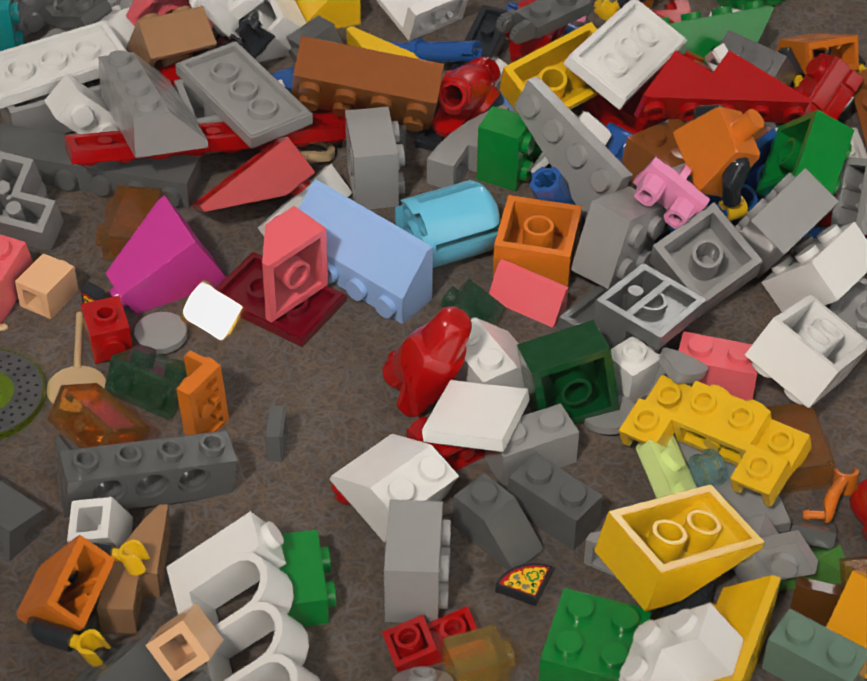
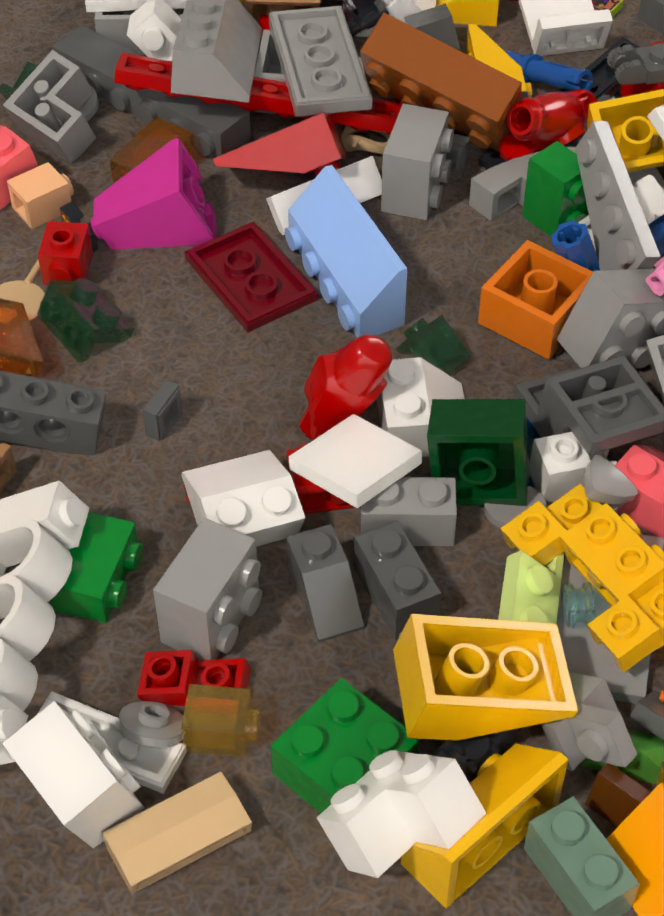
camera: 25 degrees right, 5 degrees up
light grey piece [134,312,187,354] -> none
orange bracket [176,350,229,435] -> none
tile [181,280,245,341] -> none
coral slope [262,206,328,323] -> none
medium azure cylinder [395,180,500,268] -> none
coral slope [488,259,569,328] -> none
tile [495,563,552,606] -> none

